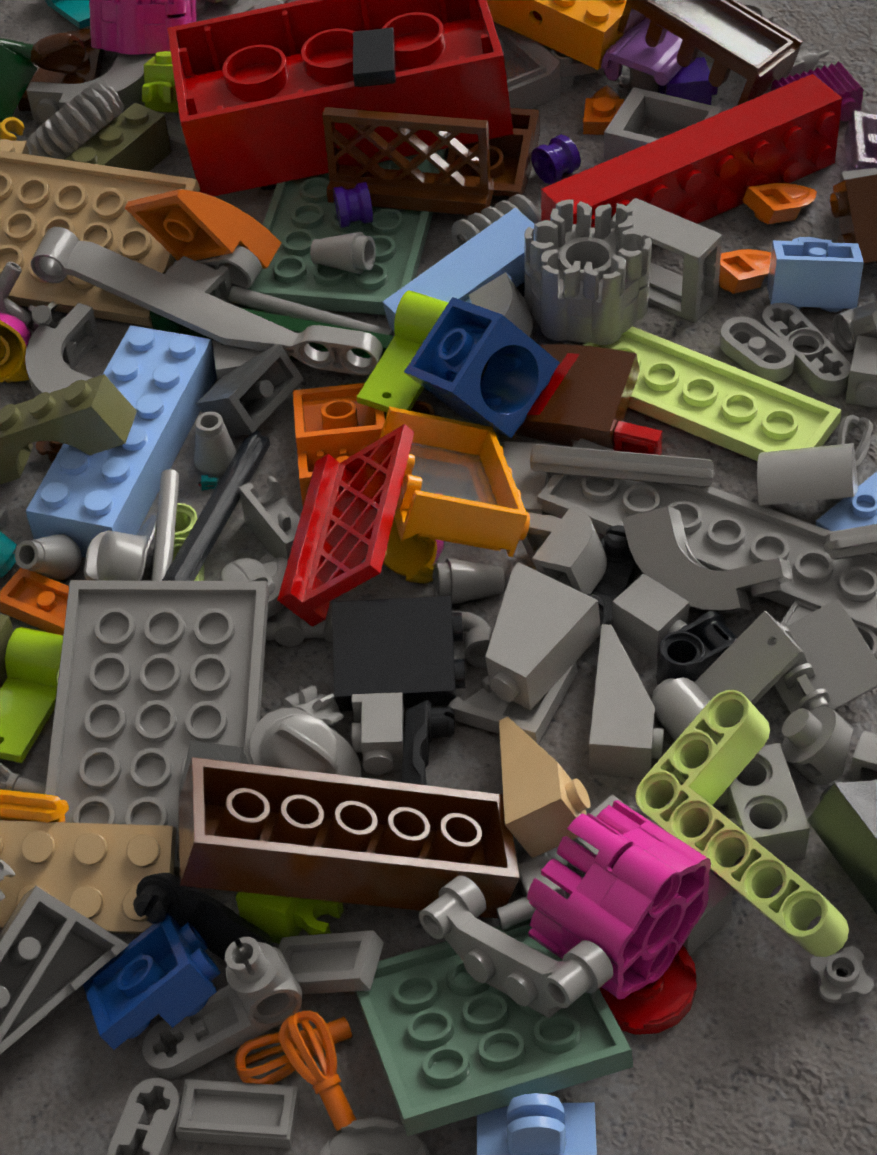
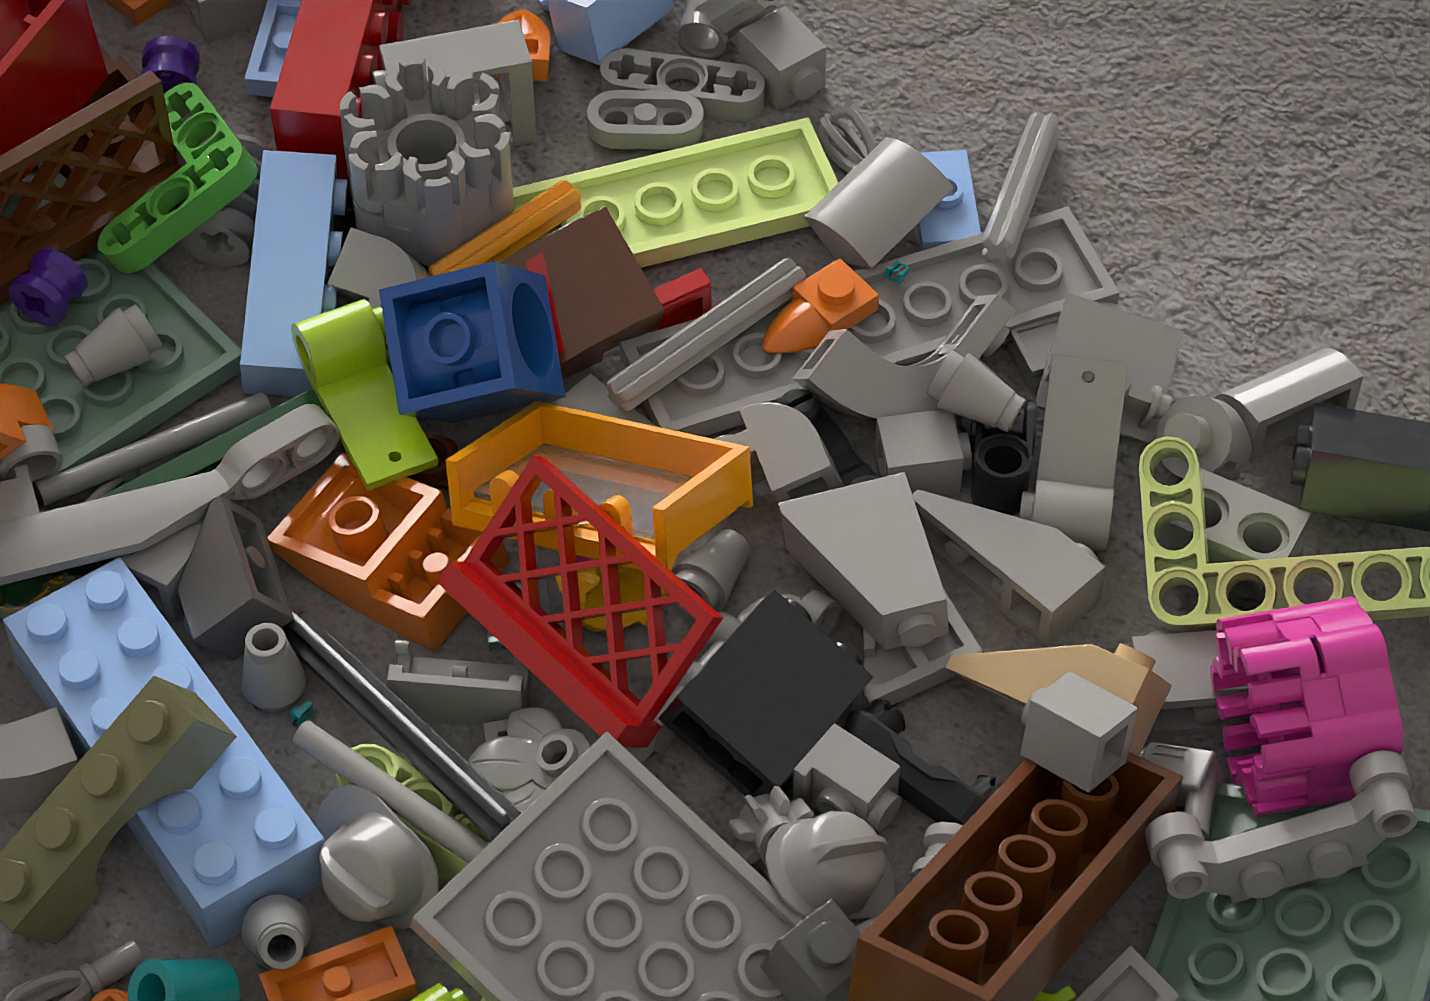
camera: 55 degrees left, 5 degrees up
none -> bright green beam [97,83,258,274]
none -> light orange axle [428,180,582,277]
none -> orange plate [762,258,879,354]
none -> teal piece [884,261,910,285]
none -> light grey cone [926,350,1026,433]
none -> light grey brick [1020,671,1138,793]

